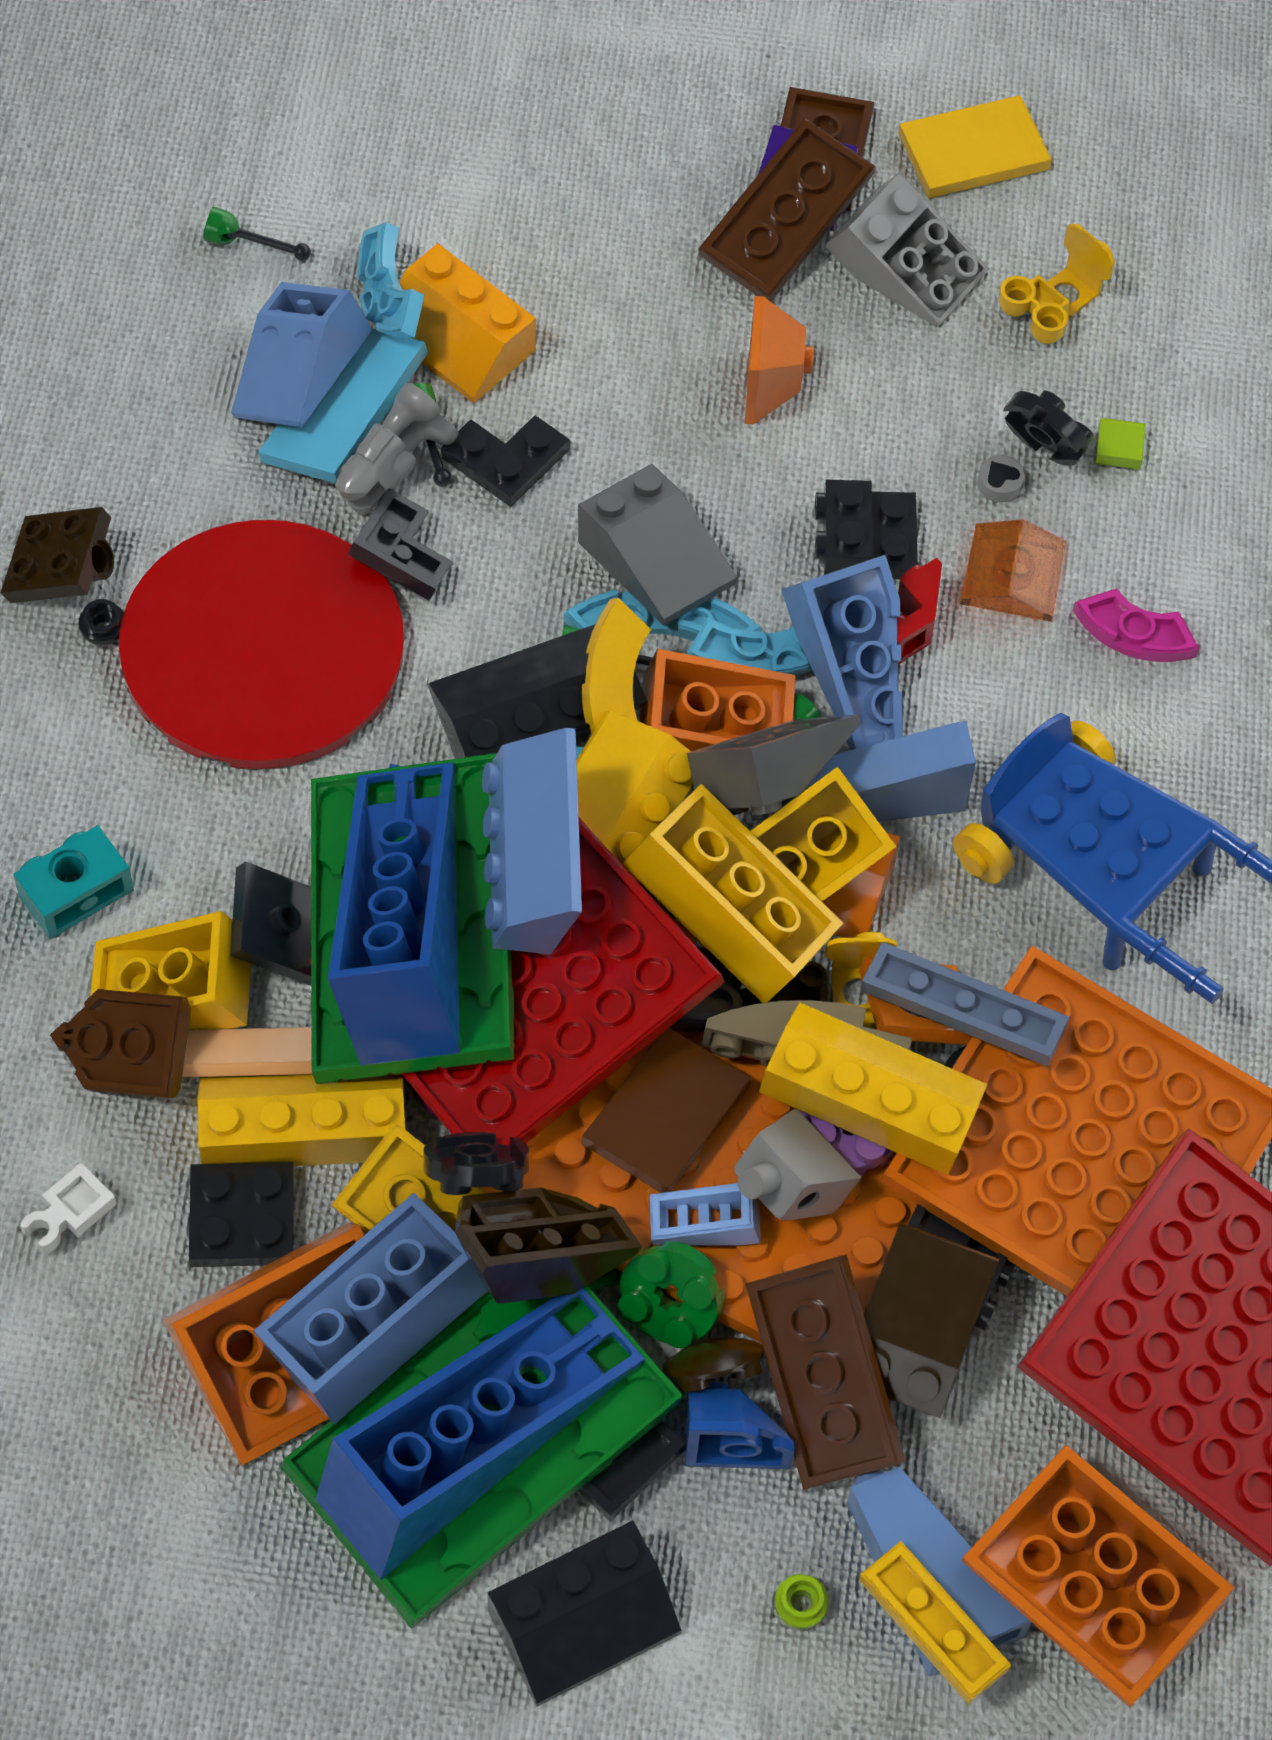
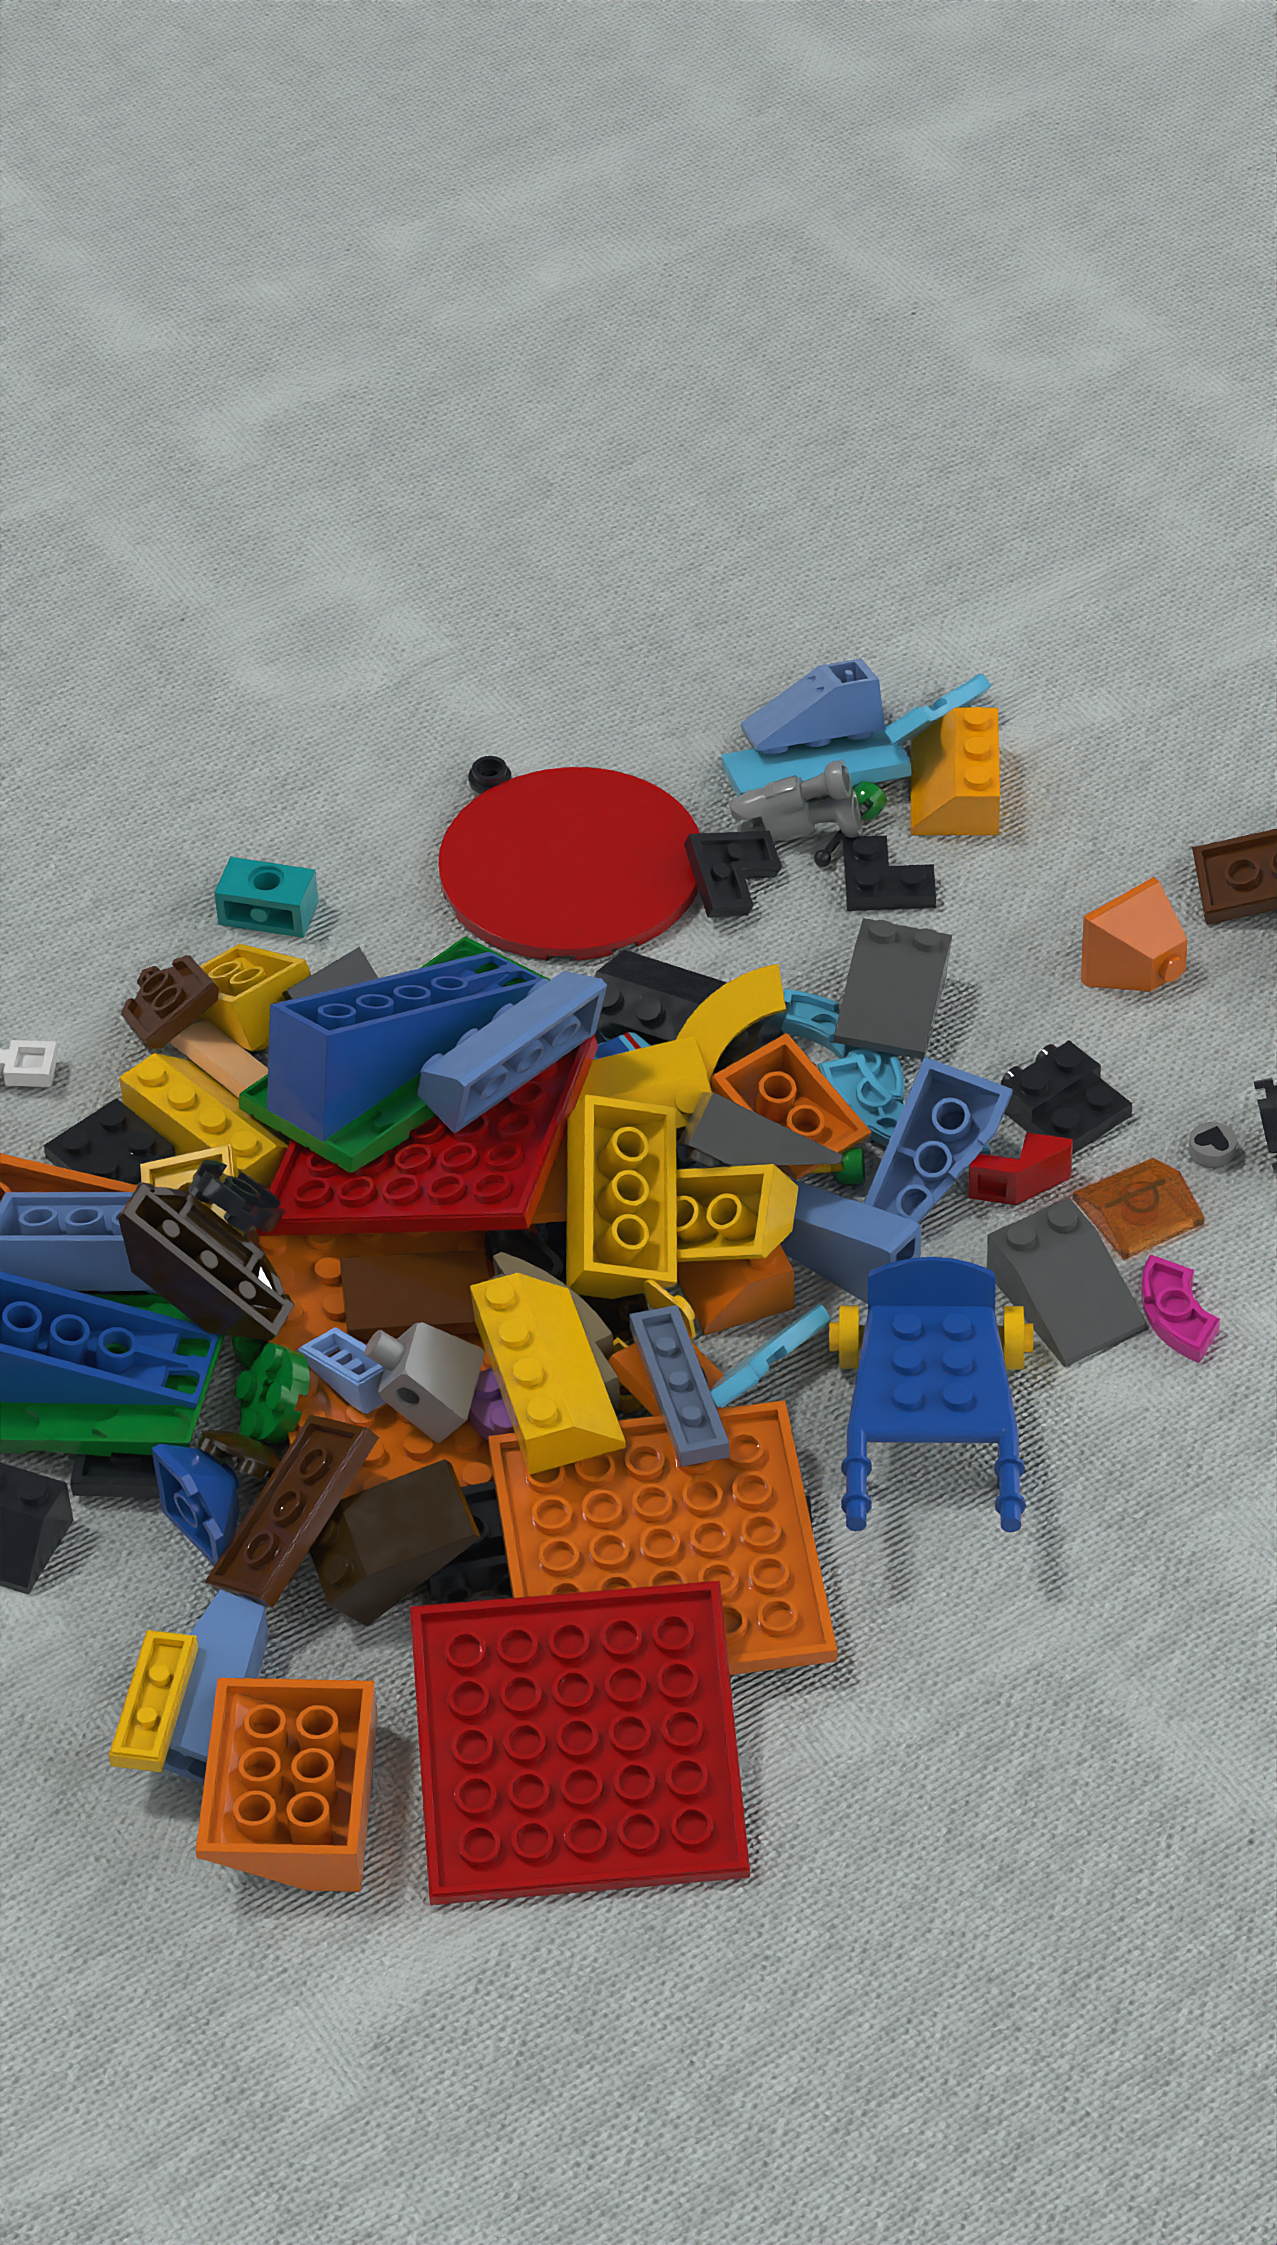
camera: 55 degrees right, 15 degrees down
dark brown plate [0,507,114,603] -> none
hinge [203,206,311,261] -> none
lime plate [774,1574,829,1629] -> none
none -> medium azure tile [710,1304,832,1408]
none -> dark grey slope [987,1198,1147,1367]

